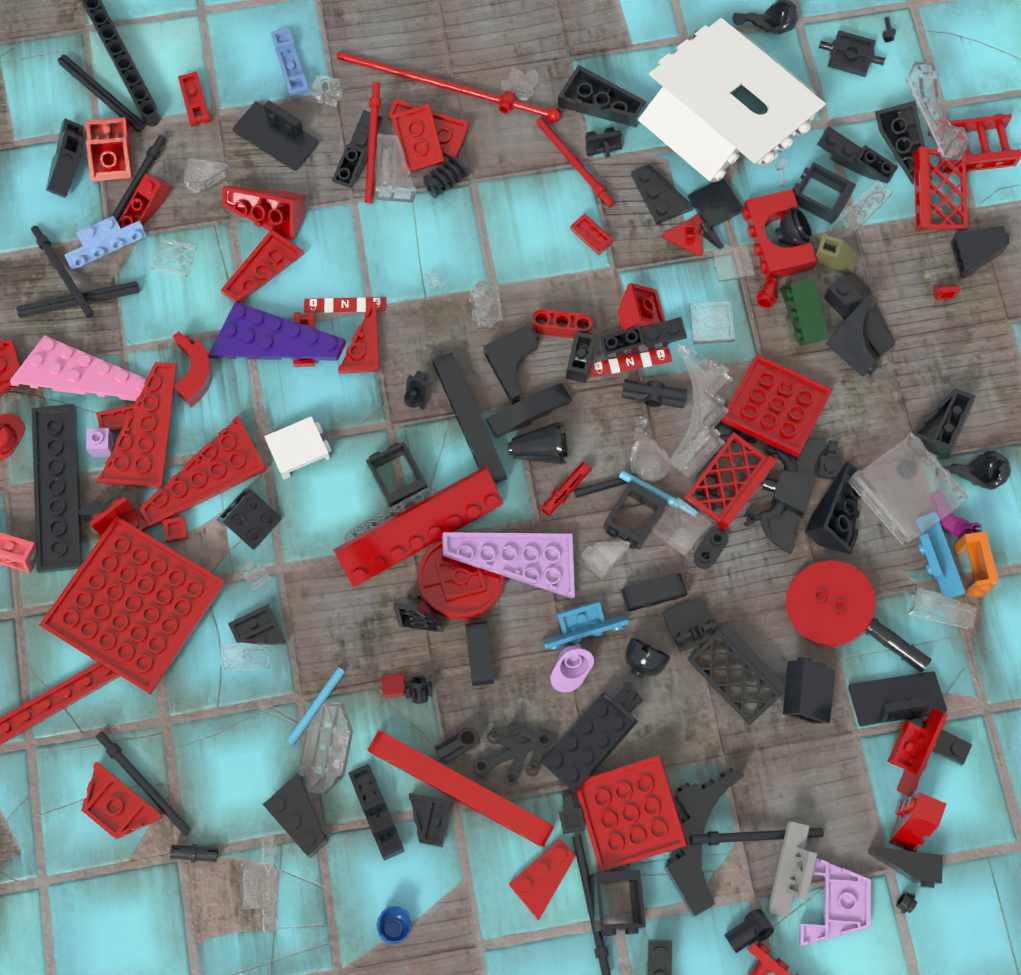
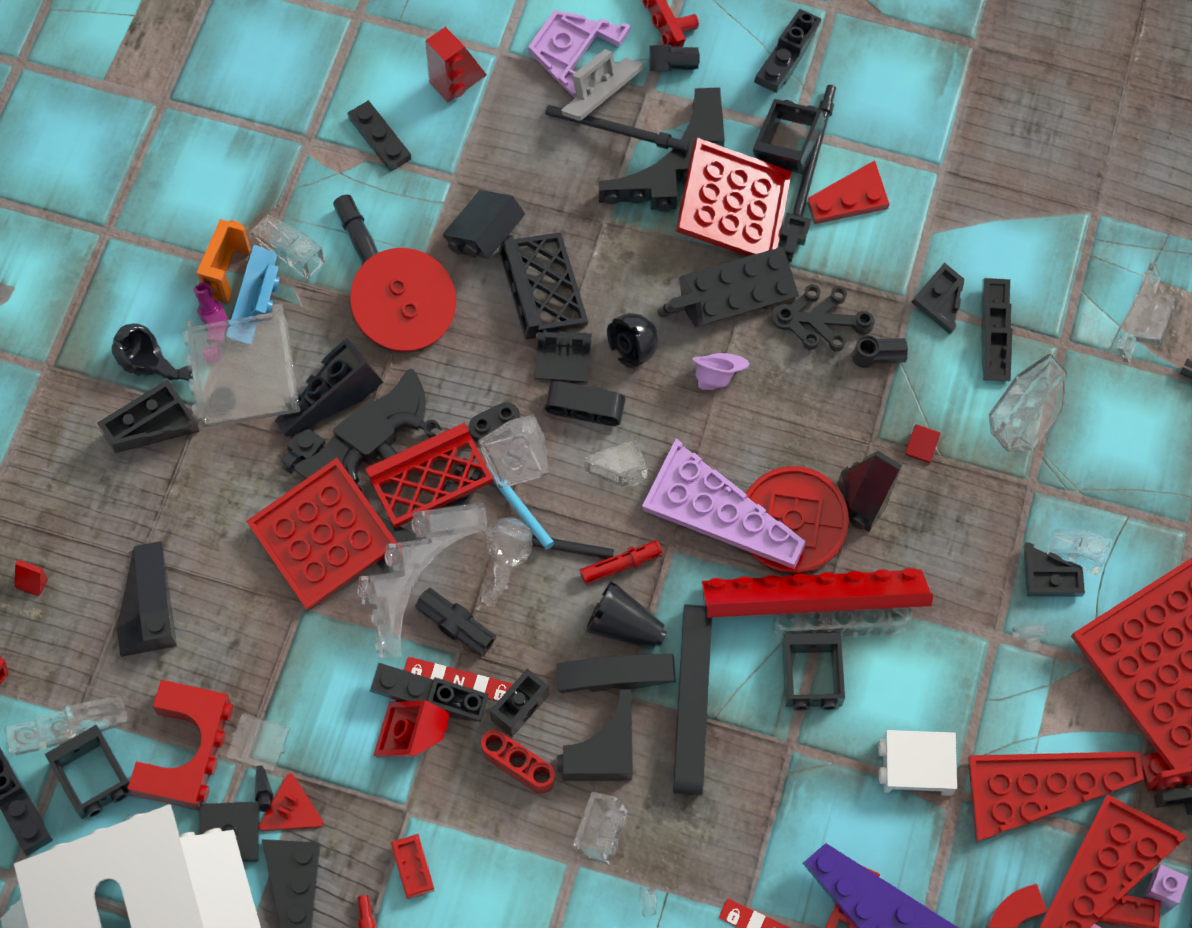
camera: 155 degrees left, 5 degrees down
red plate [163,516,189,543] -> none
black bracket [216,488,281,550] -> none
black wedge [263,773,328,859] -> none
medium azure bar [286,667,345,745] -> none
red wing [338,302,379,374] -> none
red beam [367,730,554,848] -> none
blue hair [376,906,412,944] -> none
black hips [404,371,429,409] -> none
black gear [405,676,433,704] -> none
black beam [465,621,494,686] -> none
dark azure bracket [542,600,630,650] -> none
black window [603,481,668,550] -> none
clear plate [689,301,735,344] -> none
red cone [756,277,778,308] -> none
black piece [775,207,812,246] -> none
dark green wedge [780,278,829,346] -> none
olive slope [815,234,858,274] -> none
black arch [825,295,880,377] -> none
black bracket [848,671,947,726] -> none
black slope [868,847,943,888] -> none
red bracket [887,708,947,797] -> none
black plate [896,891,917,914] -> none

